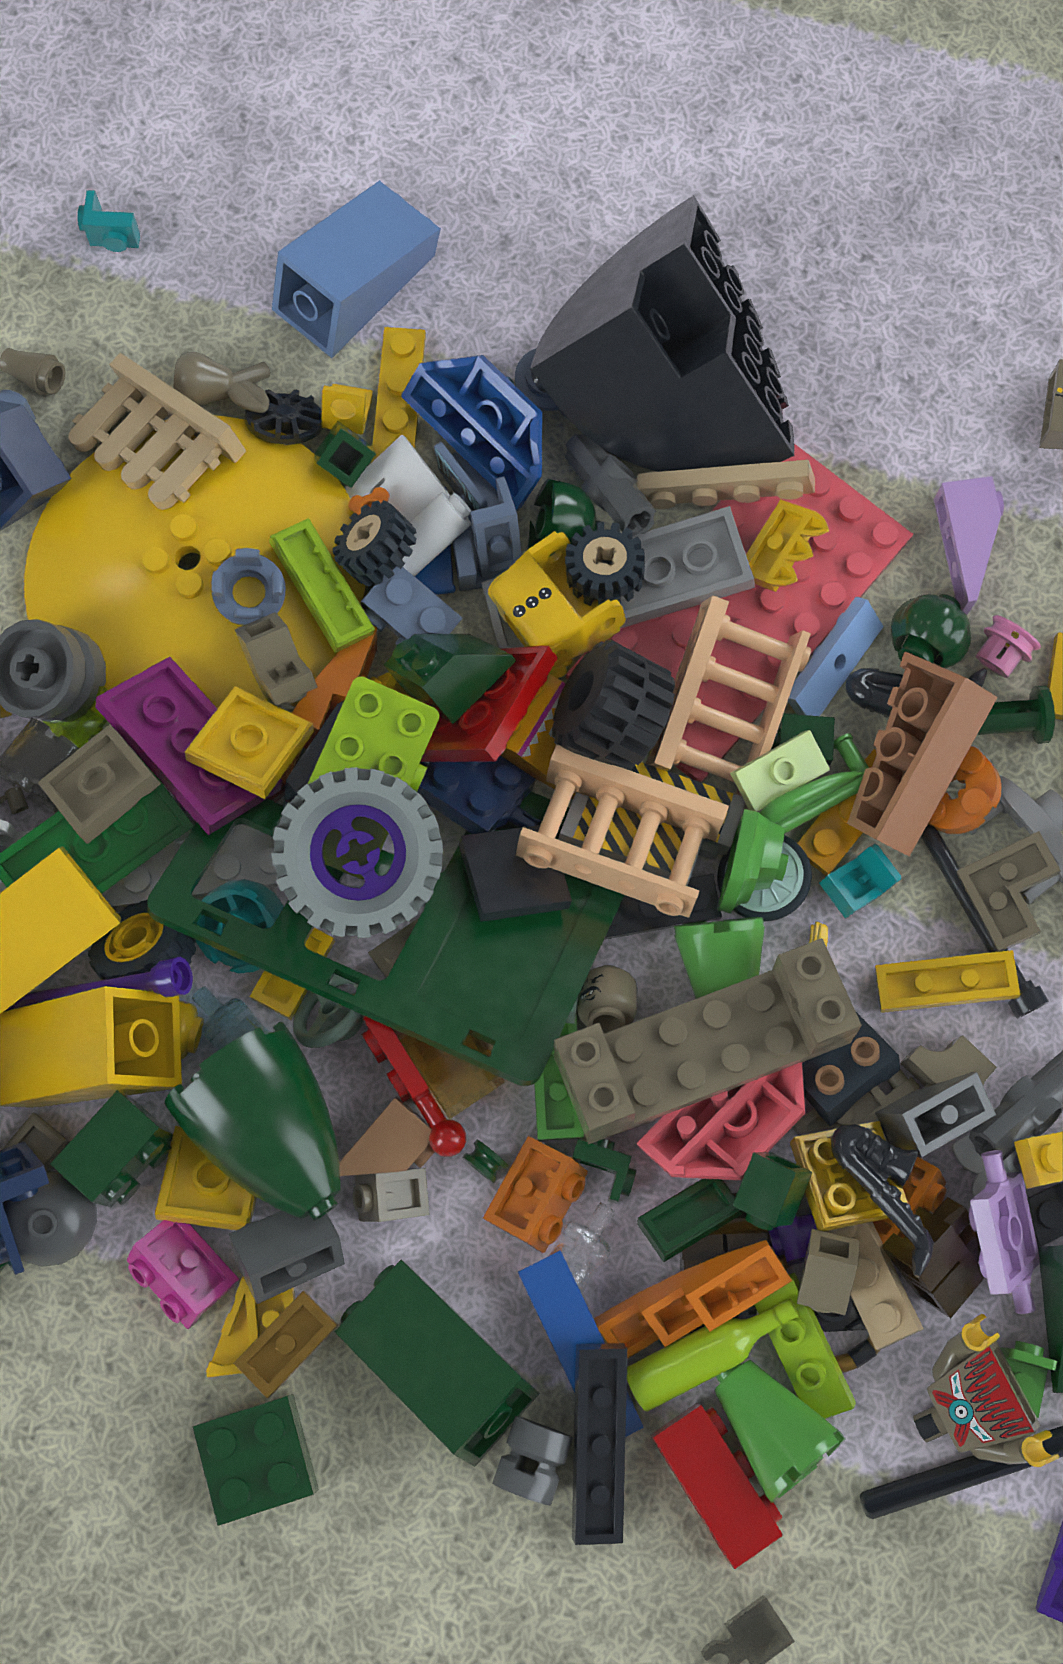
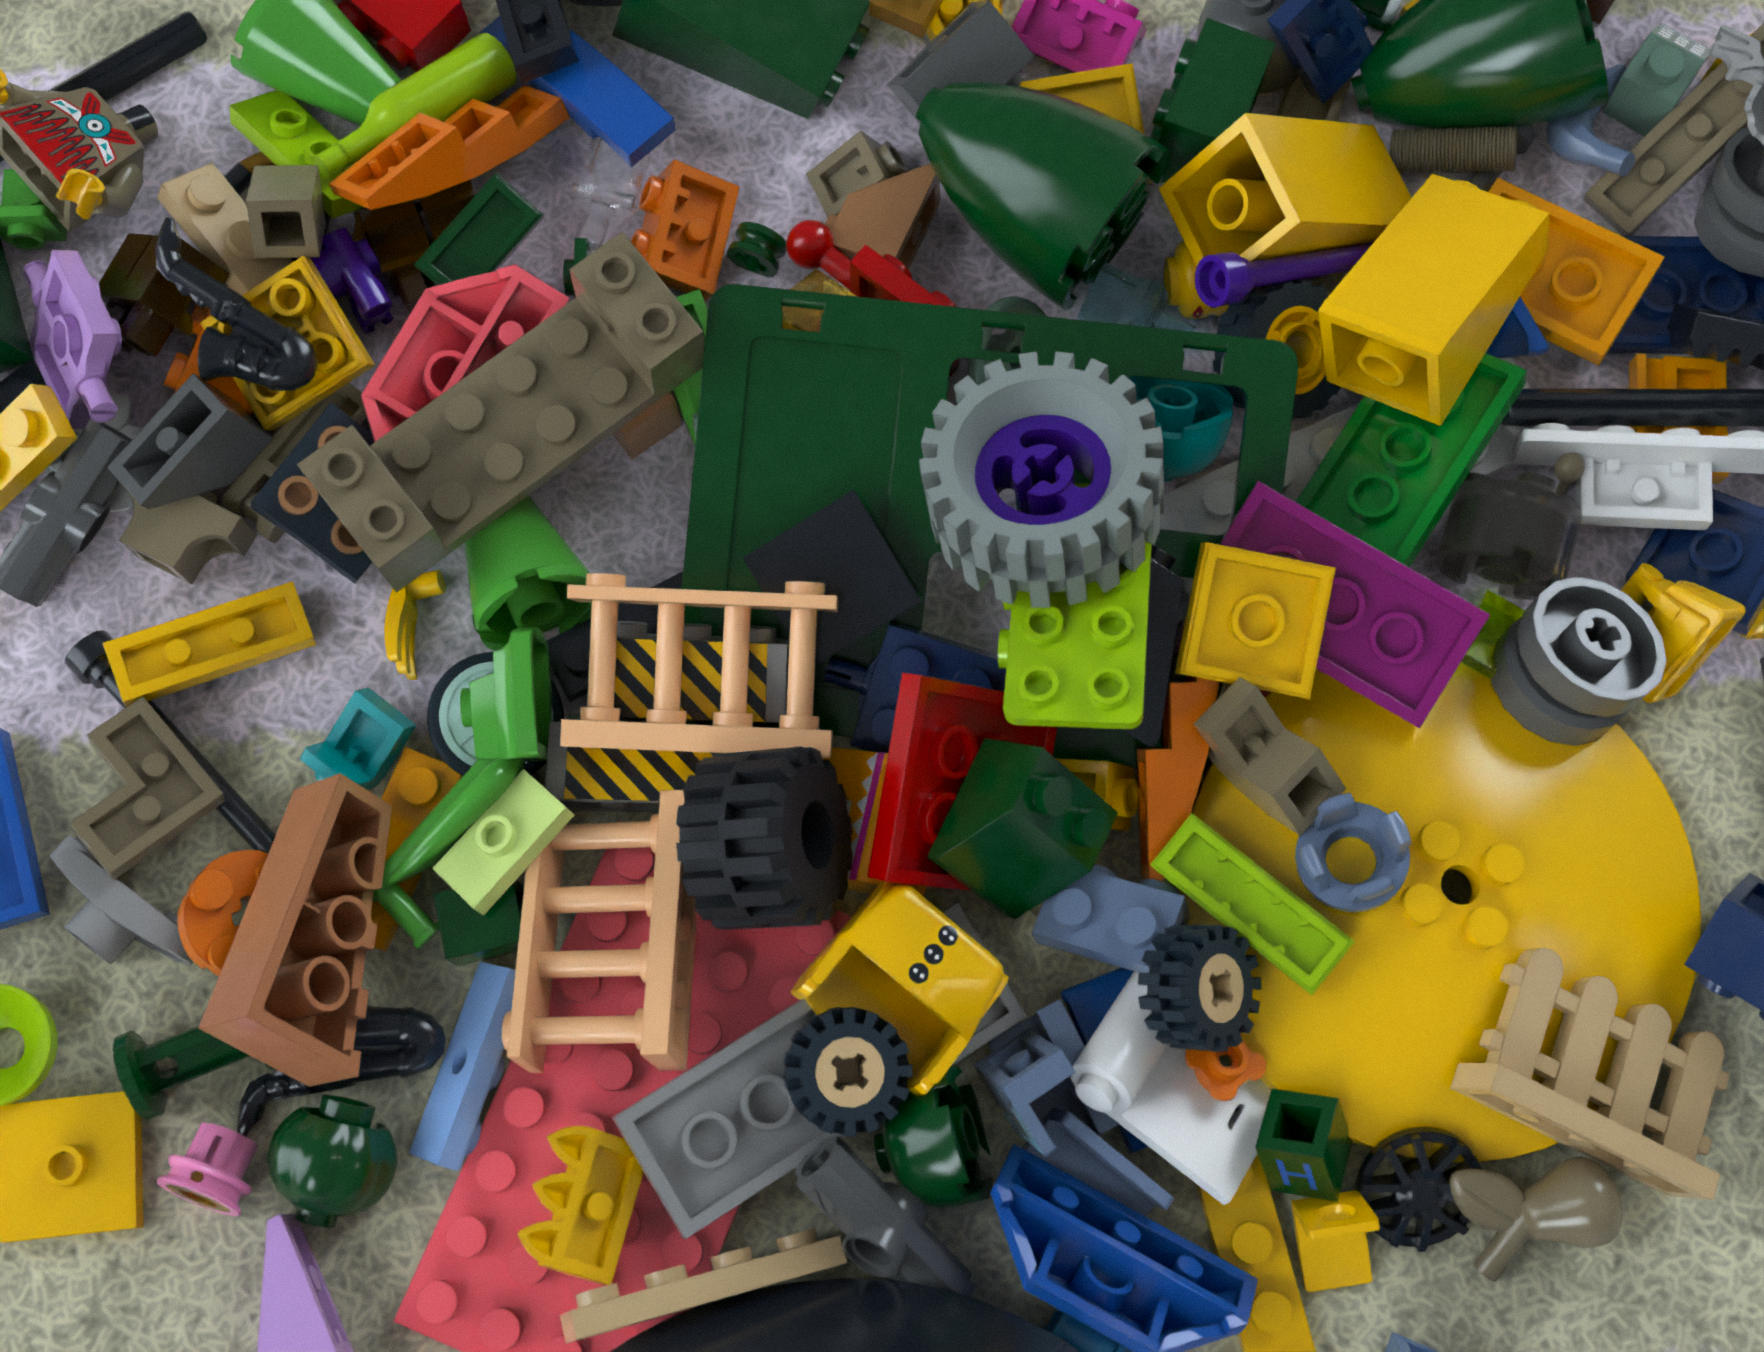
camera: 165 degrees right, 0 degrees up
dark tan hinge [38,724,161,844] -> none
dark tan head [577,965,638,1034] -> none
dark green brick [733,1152,812,1231] -> none

